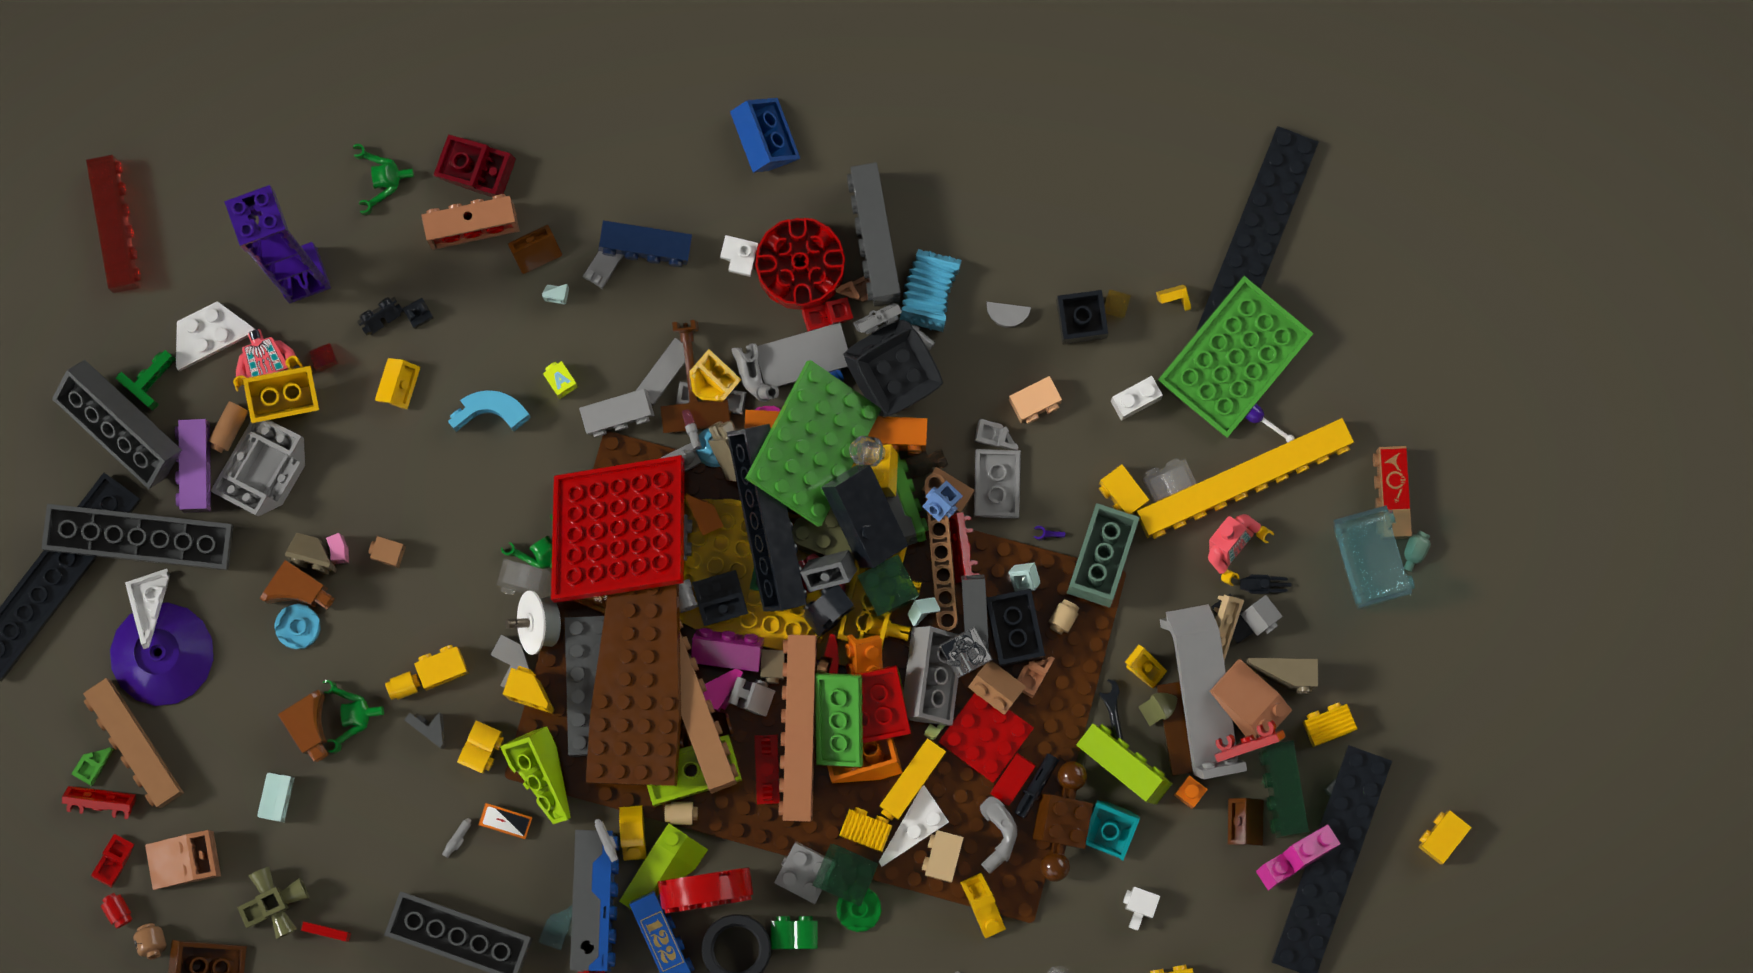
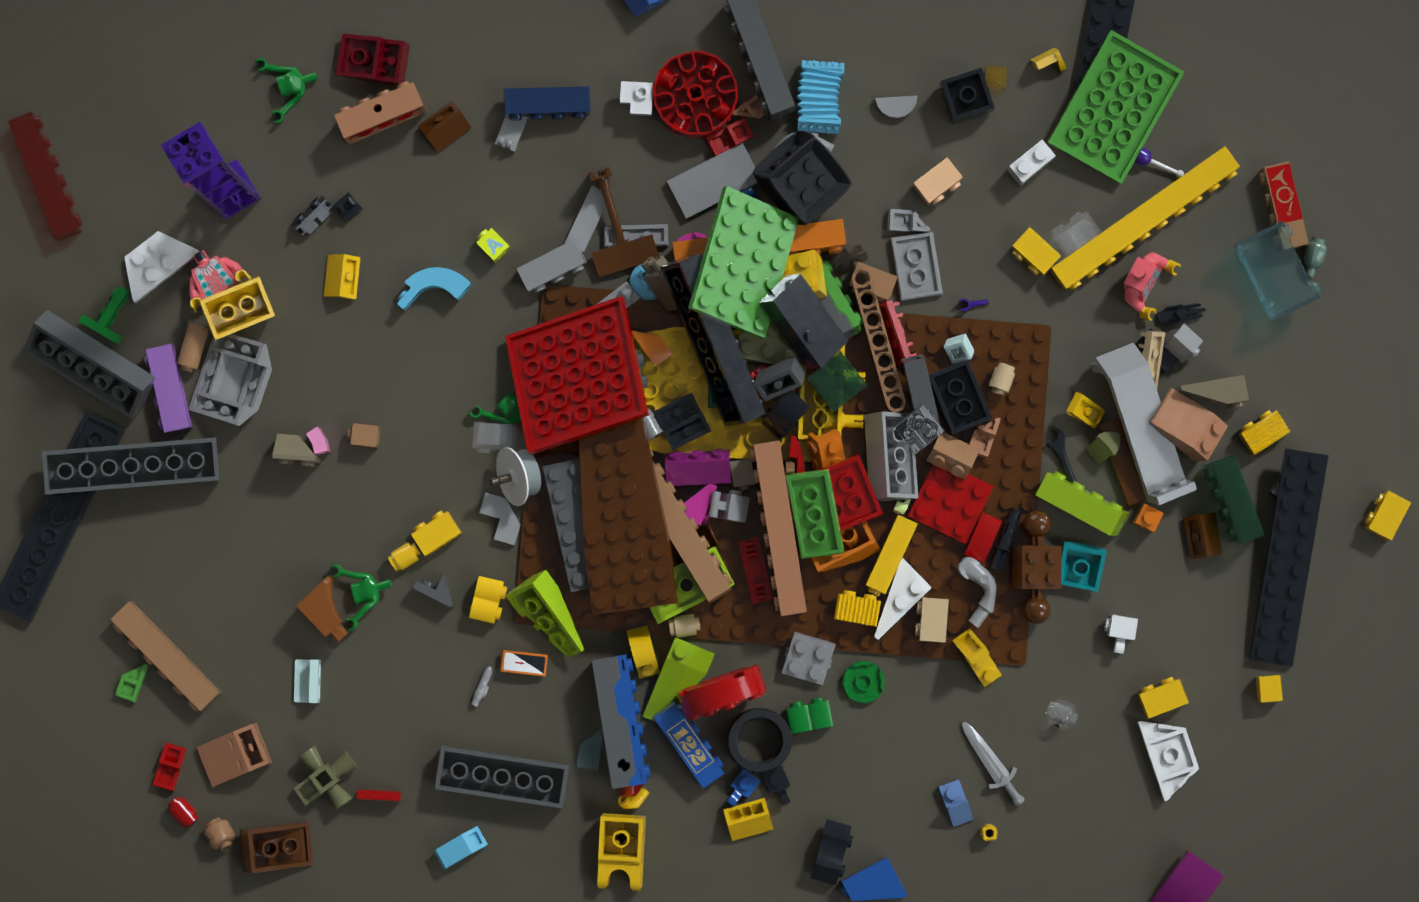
camera: 10 degrees left, 5 degrees up
red plate [62,786,136,819] -> none
dark purple dish [110,603,214,706] -> none
white wing [125,568,170,649] -> none
dark orange hips [260,560,335,610] -> none
medium azure tile [274,604,321,650] -> none
clear red slope [309,343,339,372] -> none
yellow slope [503,666,555,714] -> none
light aqua slope [542,284,569,305] -> none
light grey piece [595,819,618,862] -> none
light grey piece [682,410,702,450] -> none
yellow slope [689,349,742,402] -> none
light grey piece [732,343,779,402] -> none
clear green brick [812,843,879,906] -> none
clear head [849,436,885,467] -> none
light grey plate [853,303,902,334] -> none
light aqua slope [907,597,940,626] -> none
medium blue brick [922,480,963,522] -> none
sand green brick [1067,503,1140,607] -> none
red plate [1215,720,1286,762] -> none
dark pink arch [1256,825,1340,891] -> none

